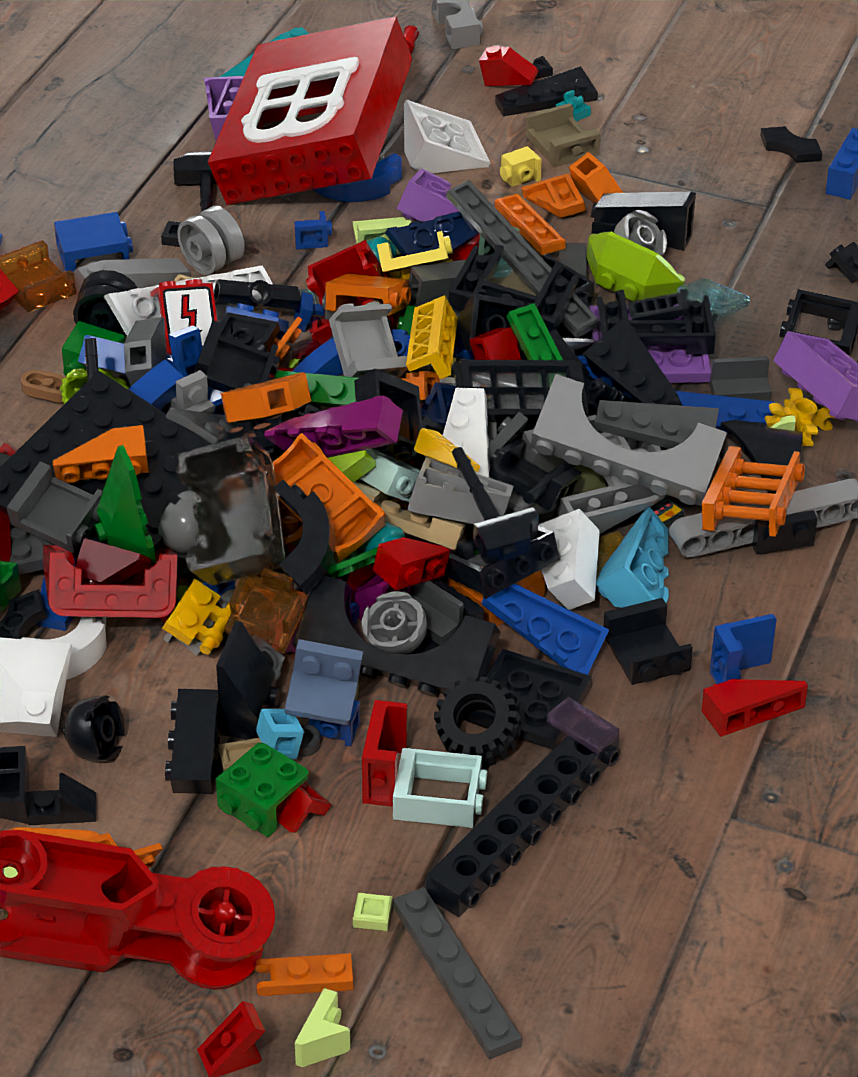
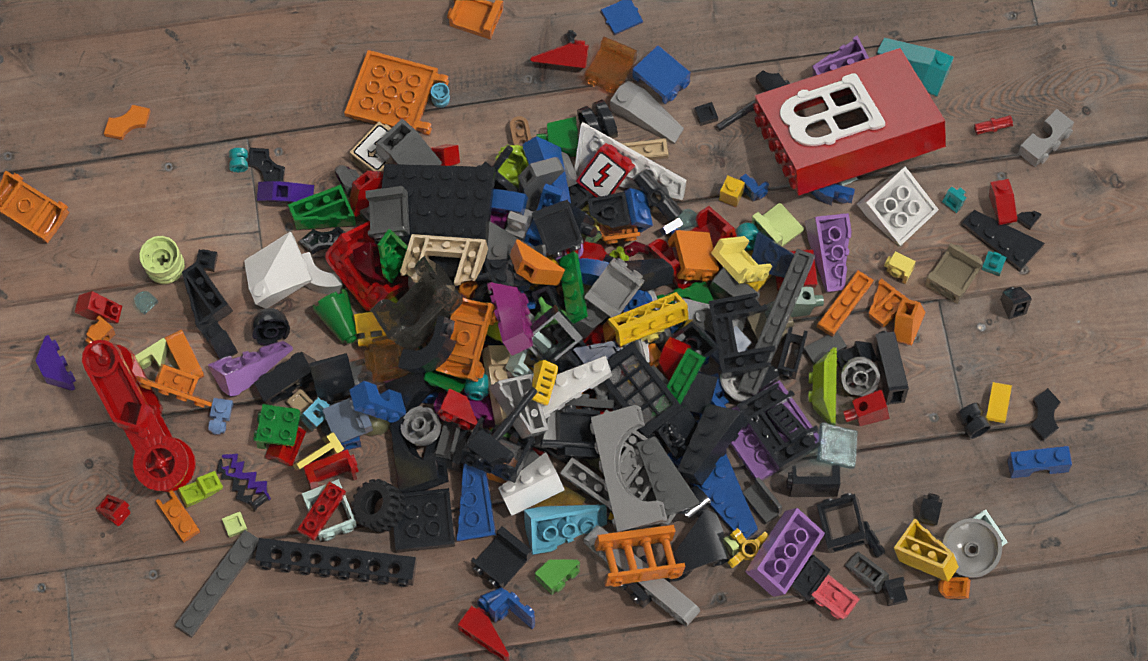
camera: 60 degrees right, 25 degrees up
orange slope [53,425,149,483] -> none
light grey wheel [177,205,245,275] -> none
yellowish green slope [295,988,350,1067] -> none
clear purple tile [547,696,619,755] -> none
none -> lime slope [178,471,223,508]
none -> medium lavender wedge [208,341,293,396]
none -> medium blue plate [209,398,233,435]
none -> piece [217,454,271,511]
none -> light yellow fence [293,432,344,470]
none -> red tile [297,481,346,541]
none -> green cone [312,289,359,345]
none -> blue arch [350,381,406,422]
none -> tan wedge [400,234,488,286]
none -> blue cone [477,588,504,613]
none -> bright green slope [535,560,580,595]
none -> yellow brick [719,175,745,207]
none -> black panel [786,465,841,497]
none -> red torso [843,390,890,426]
none -> teal tile [942,187,967,213]
none -> black wheel [956,402,992,439]
none -> yellow slope [986,382,1012,423]
none -> black slope [1000,287,1032,319]

